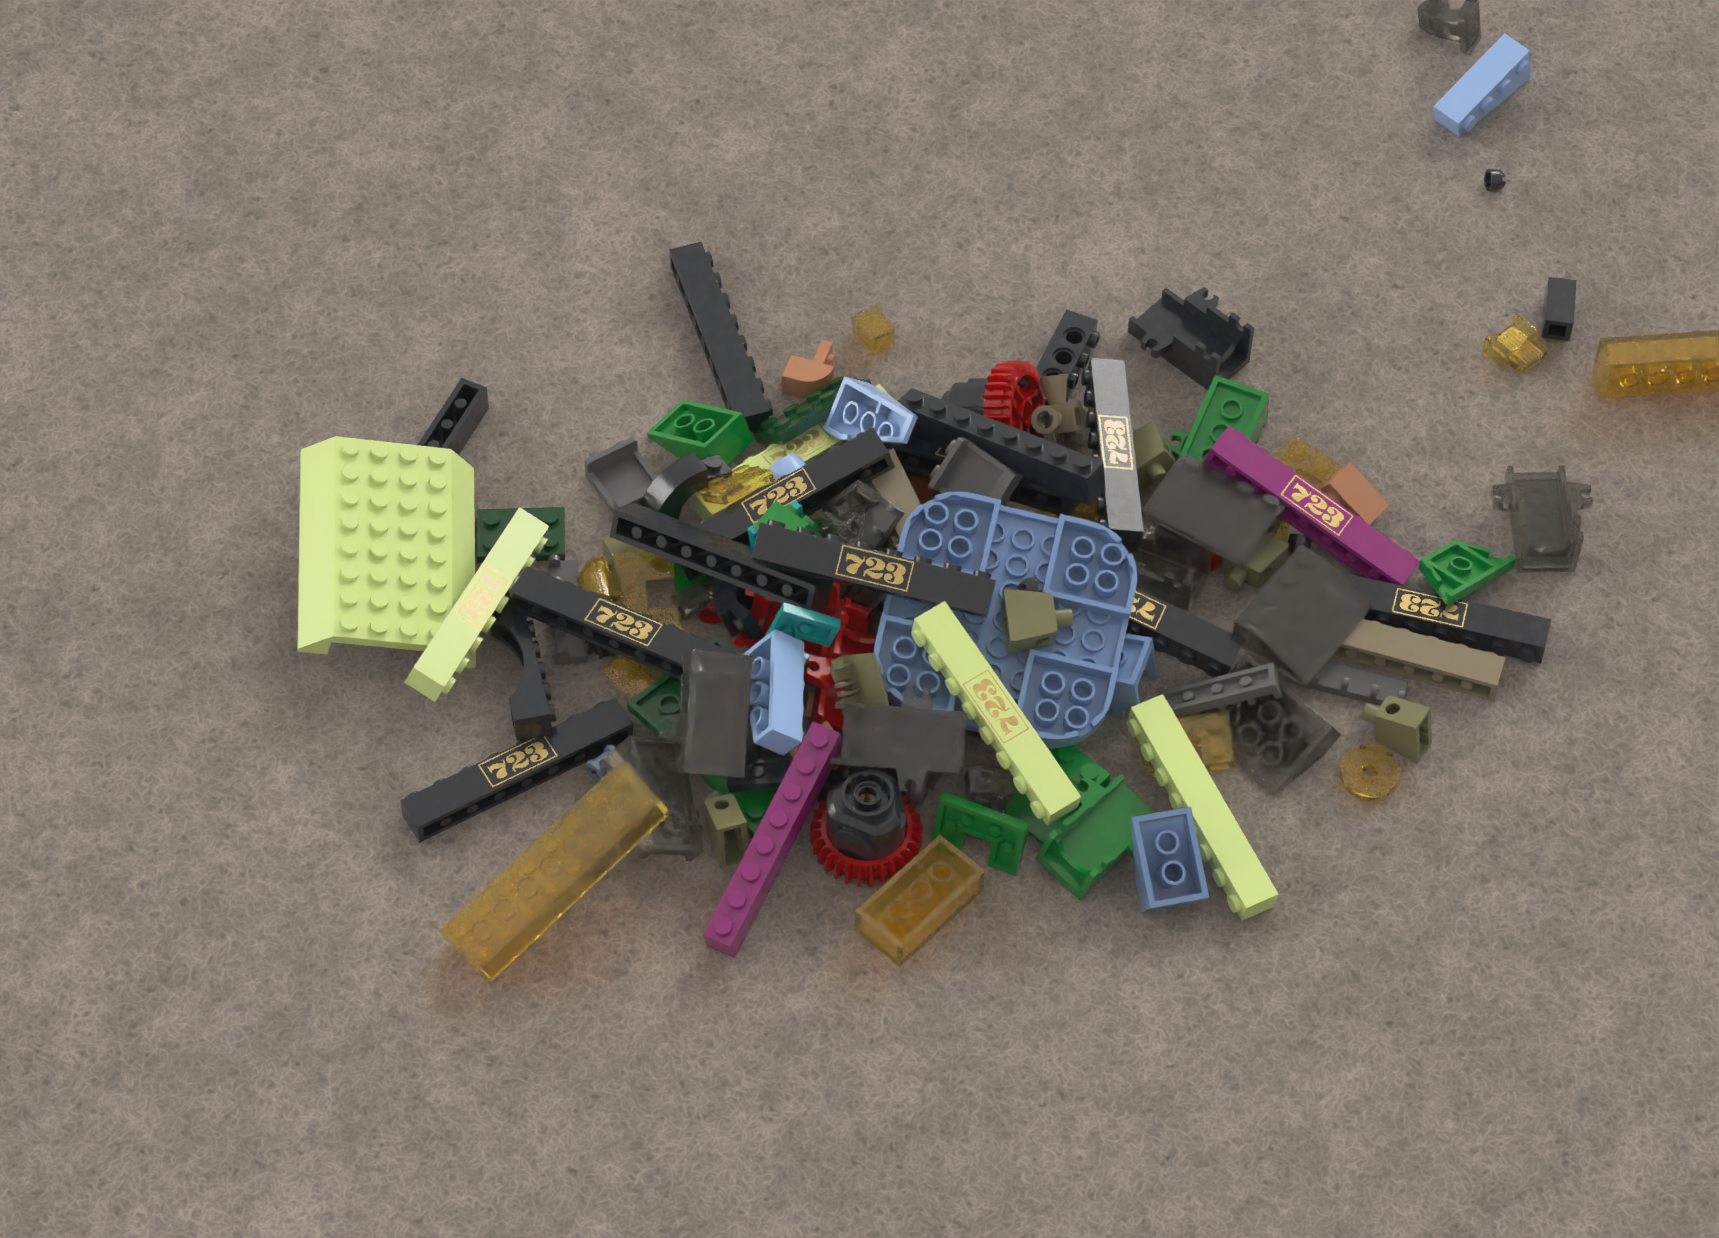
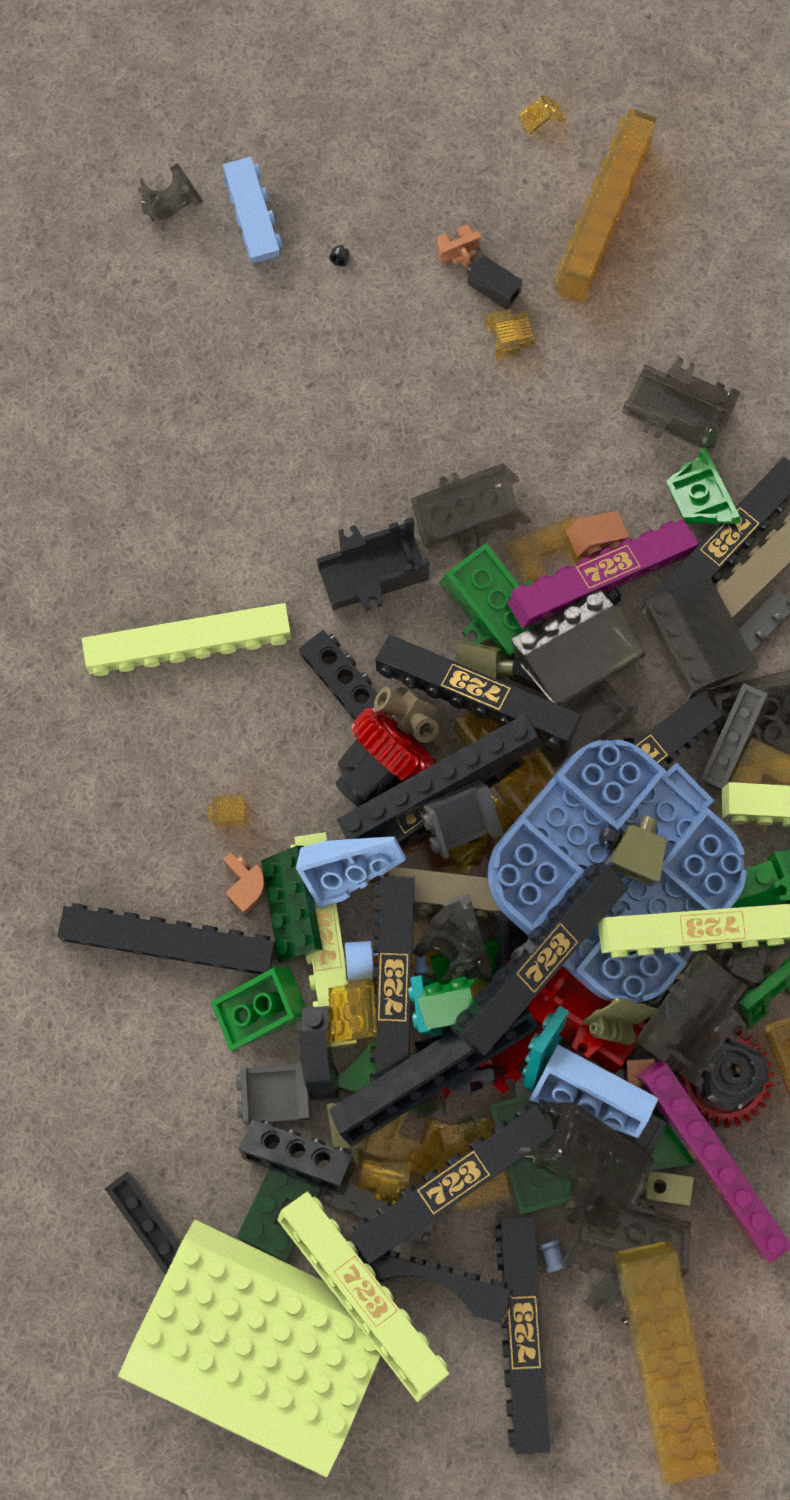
camera: 60 degrees left, 20 degrees up
none -> yellowish green brick [82,603,291,676]
none -> black brick [239,1120,356,1195]
none -> clear smoke piece [411,463,531,558]
none -> nougat hips [436,224,481,268]

